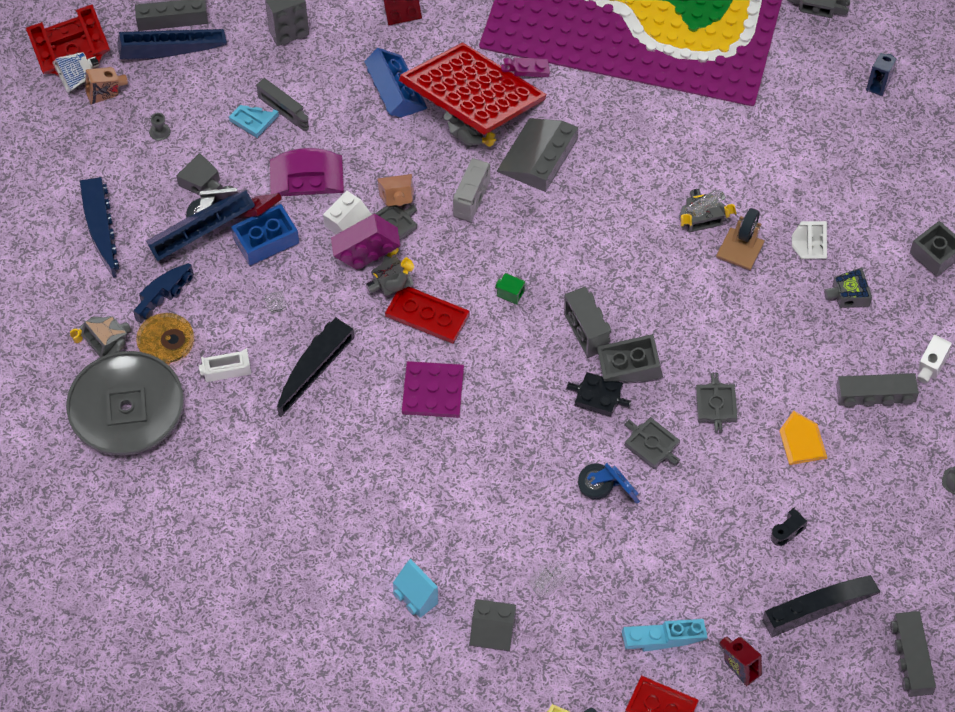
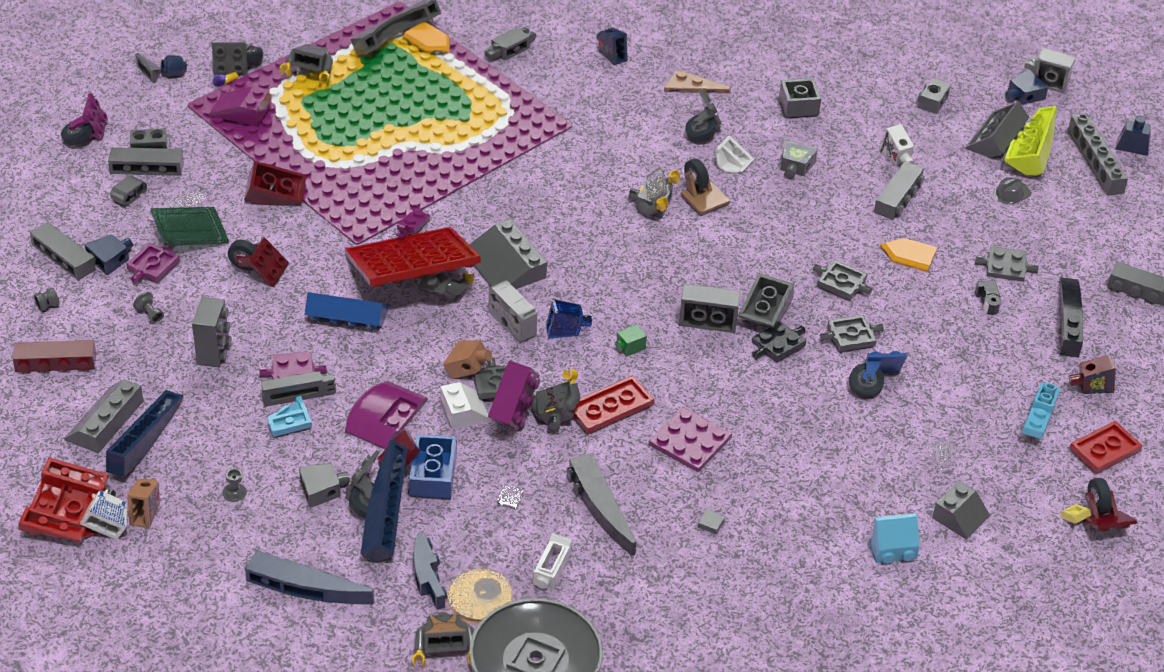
camera: 60 degrees left, 15 degrees down
none -> plate [259,352,327,379]
none -> clear blue torso [545,300,592,339]
none -> wing [664,70,731,93]
none -> plate [685,88,722,142]
none -> tile [698,509,725,535]
none -> plate [975,246,1039,282]

